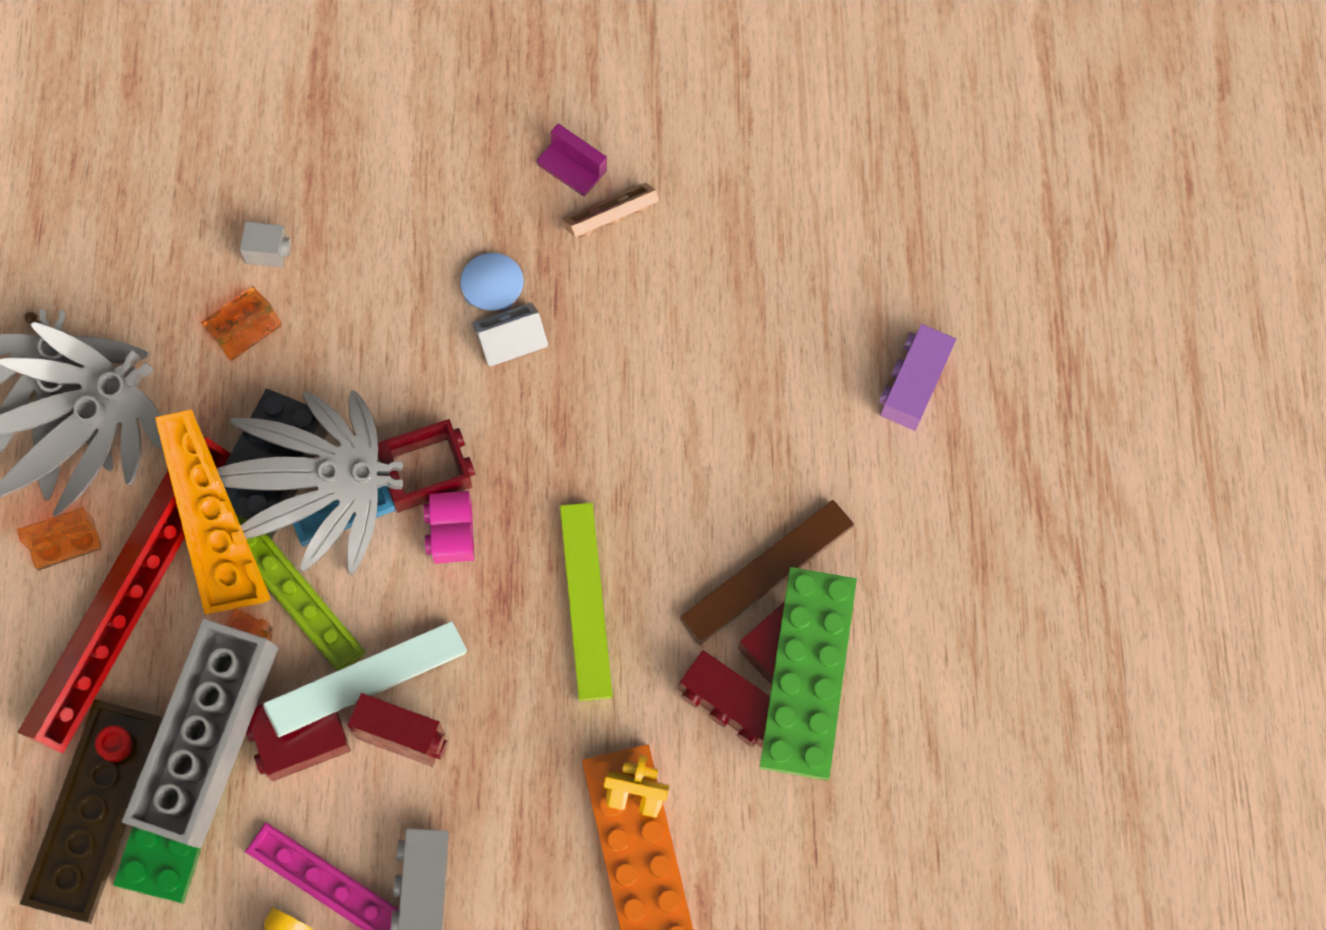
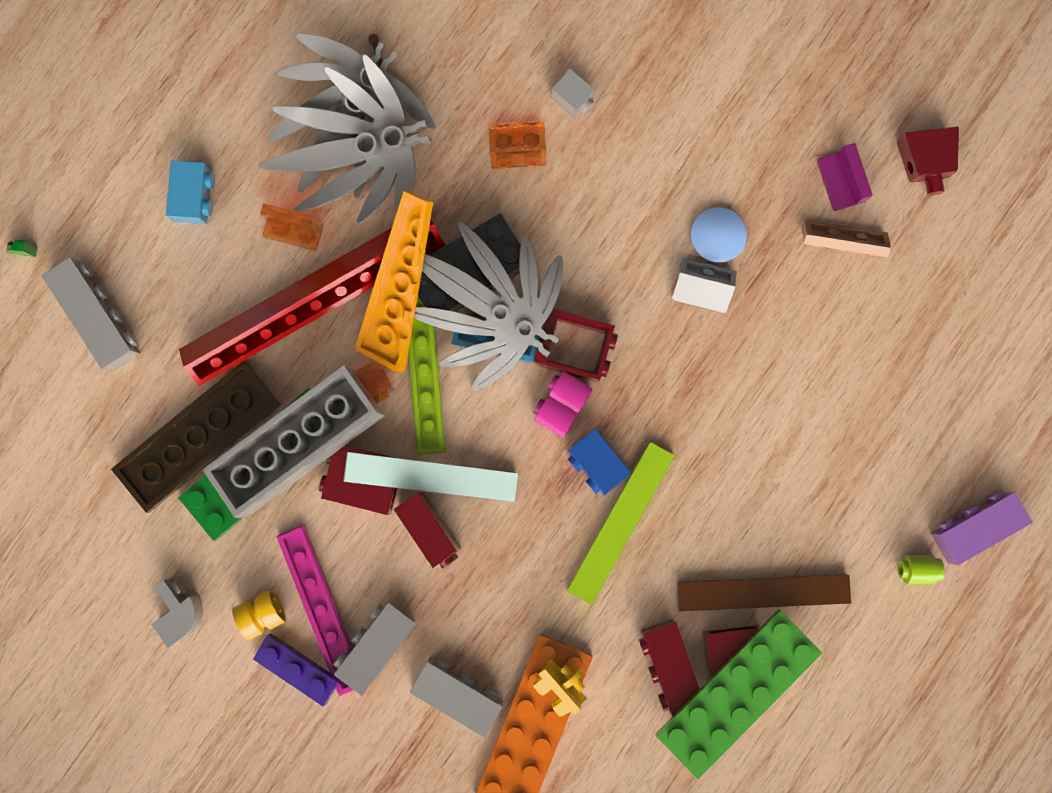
camera: 45 degrees right, 15 degrees up
red tile [95,725,133,762] -> none
none -> light grey brick [409,657,503,738]
none -> blue piece [567,429,631,495]
none -> dark red torso [897,126,959,196]
none -> lime brick [897,555,945,584]

